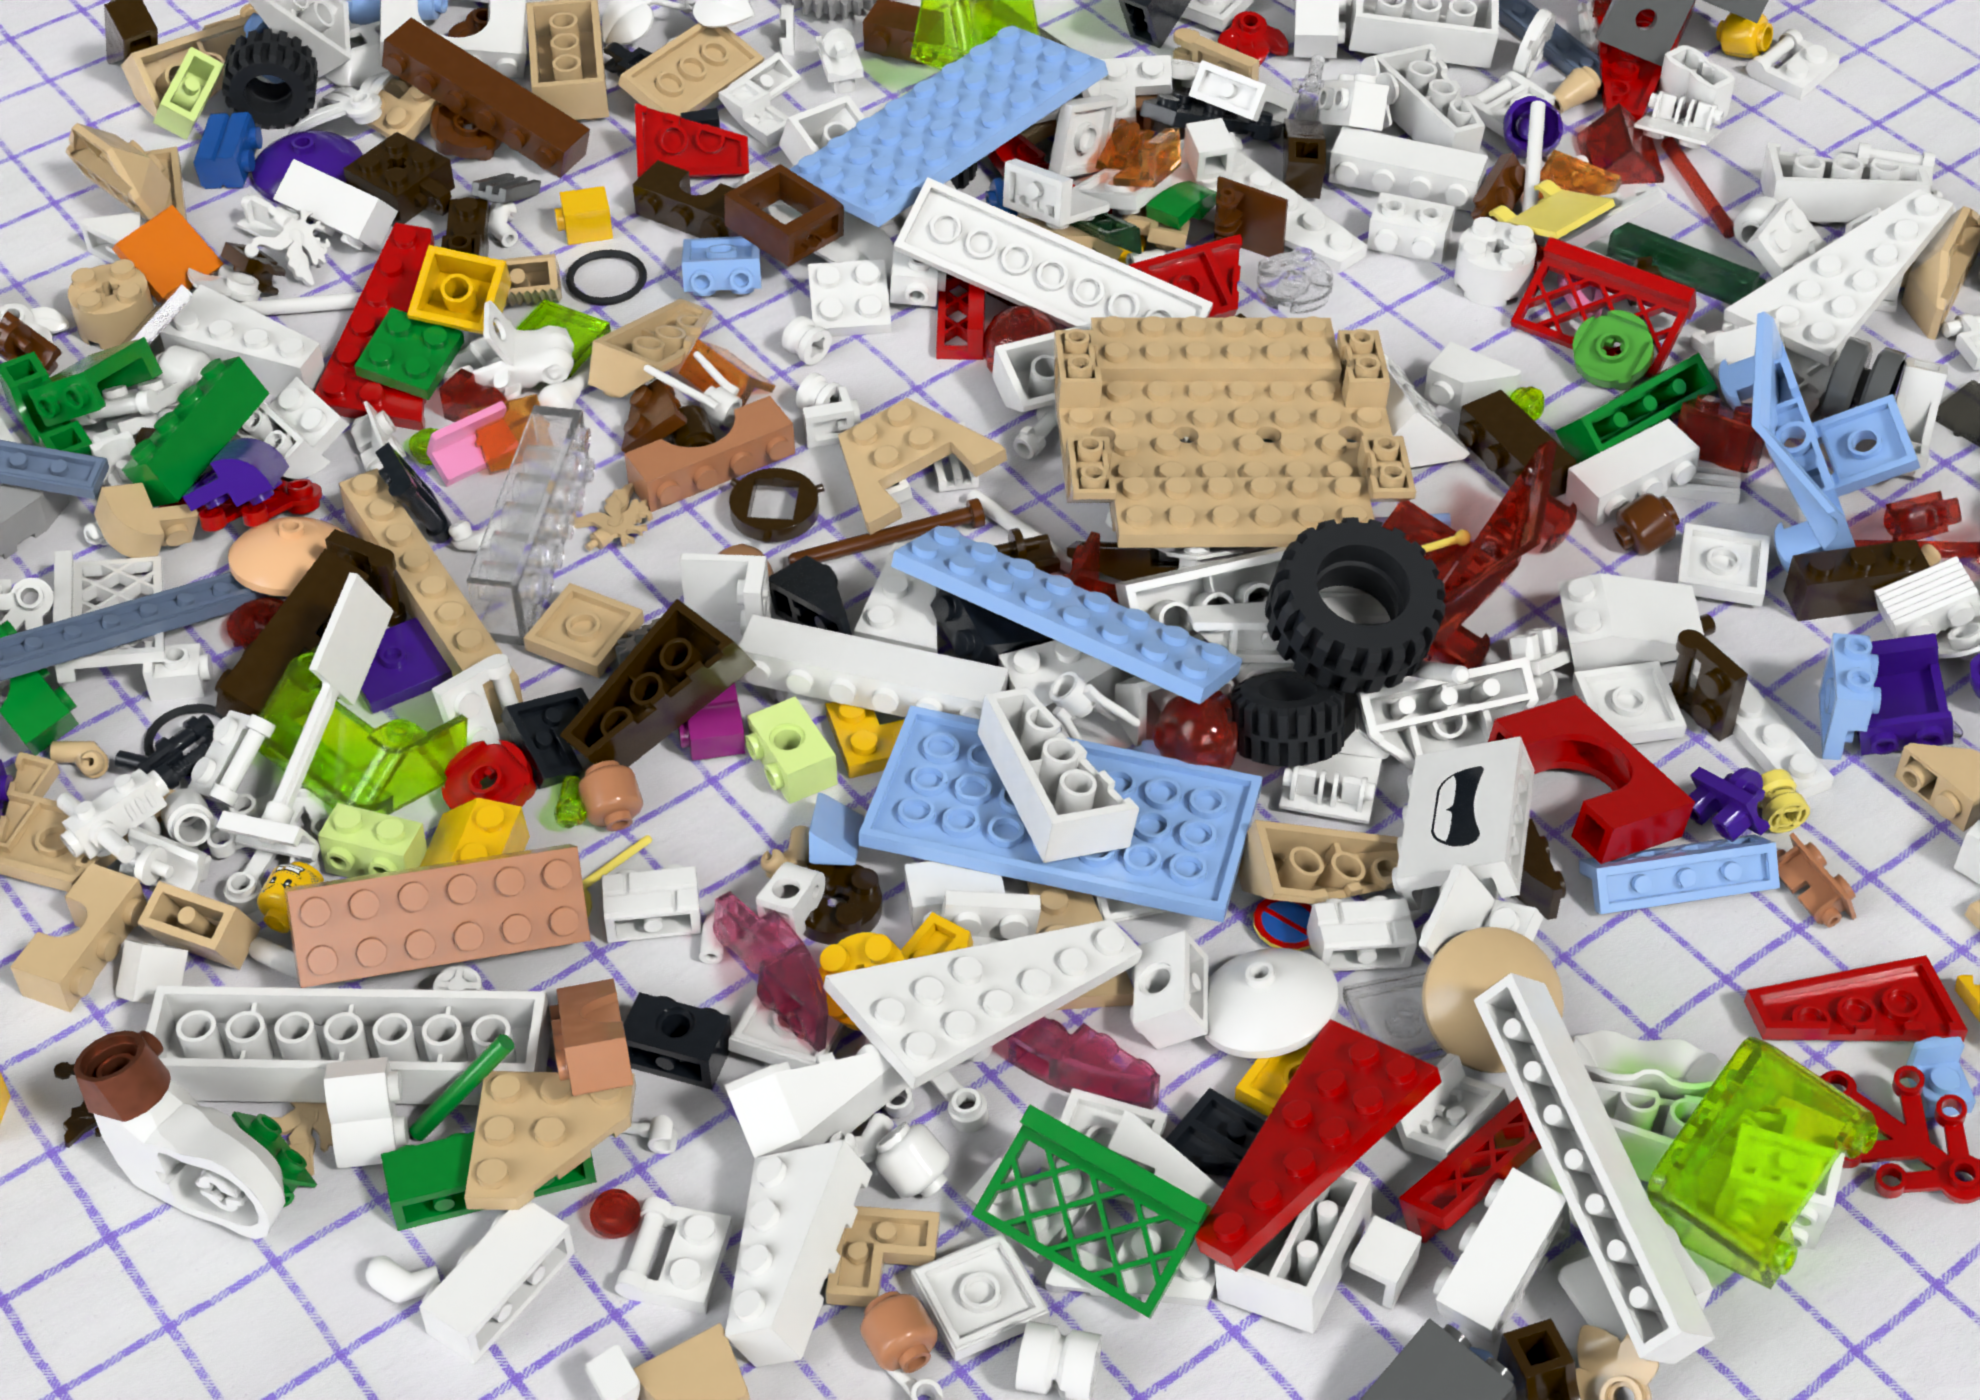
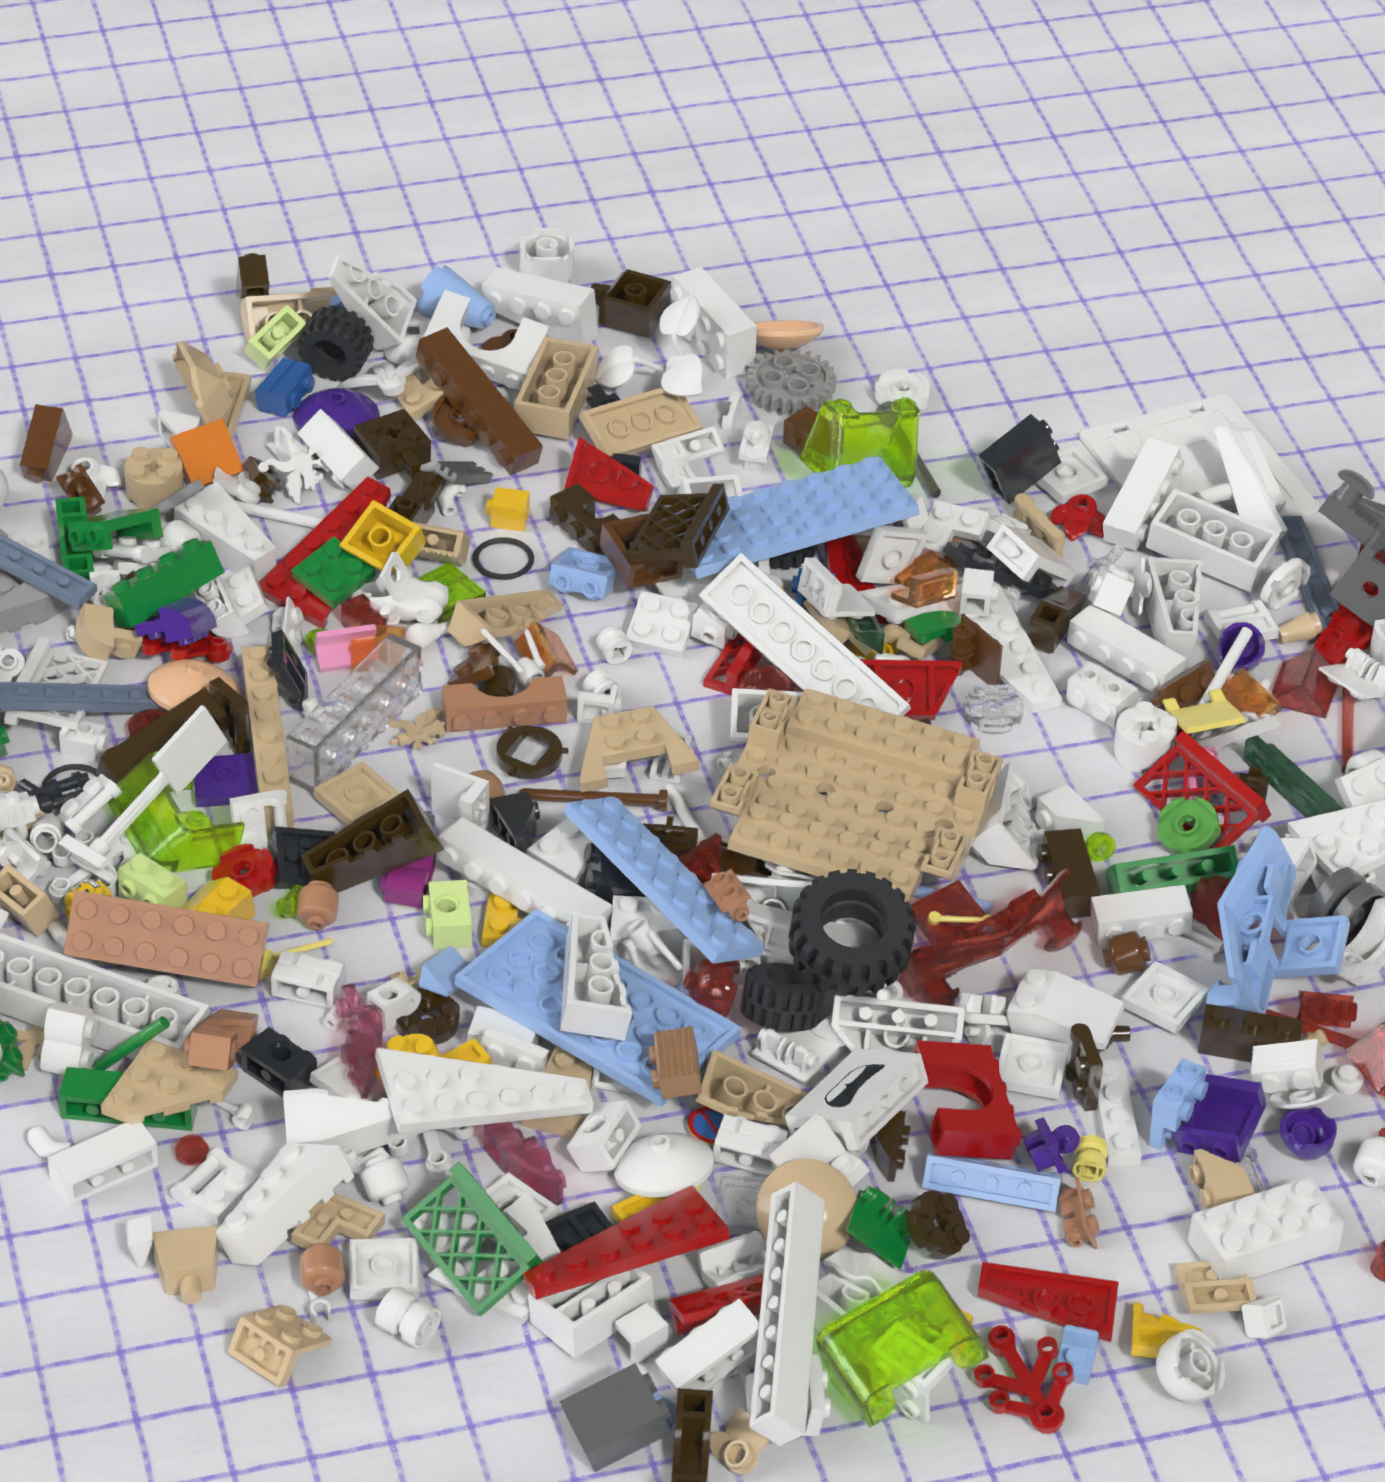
camera: 20 degrees right, 5 degrees down
none -> dark brown fence [626,483,730,569]
none -> medium nougat brick [649,1026,703,1099]
none -> nougat hinge [703,869,751,922]
none -> green hinge [846,1185,911,1269]
none -> dark brown plate [906,1191,970,1260]

